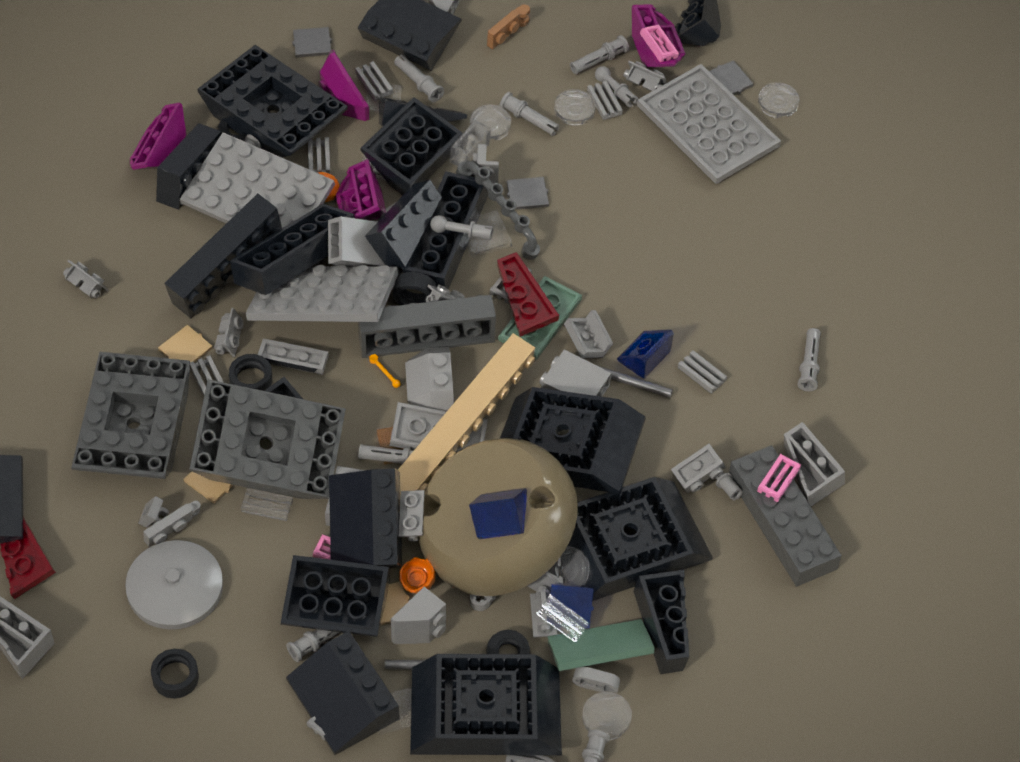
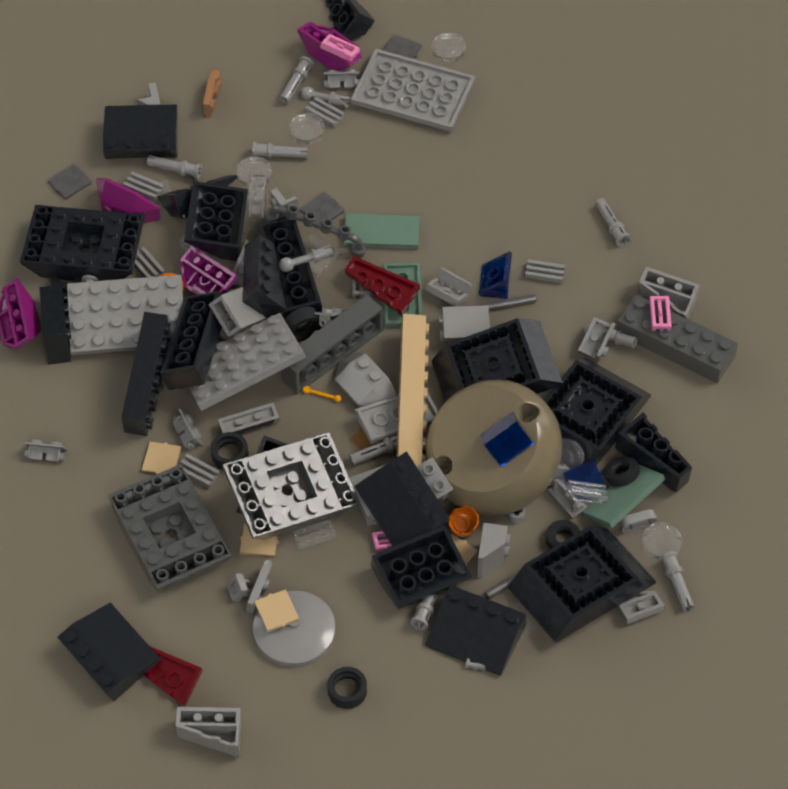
camera: 30 degrees left, 0 degrees up
none -> tan piece [254,589,299,632]
none -> sand green tile [344,213,420,249]
none -> black tyre [604,457,640,487]

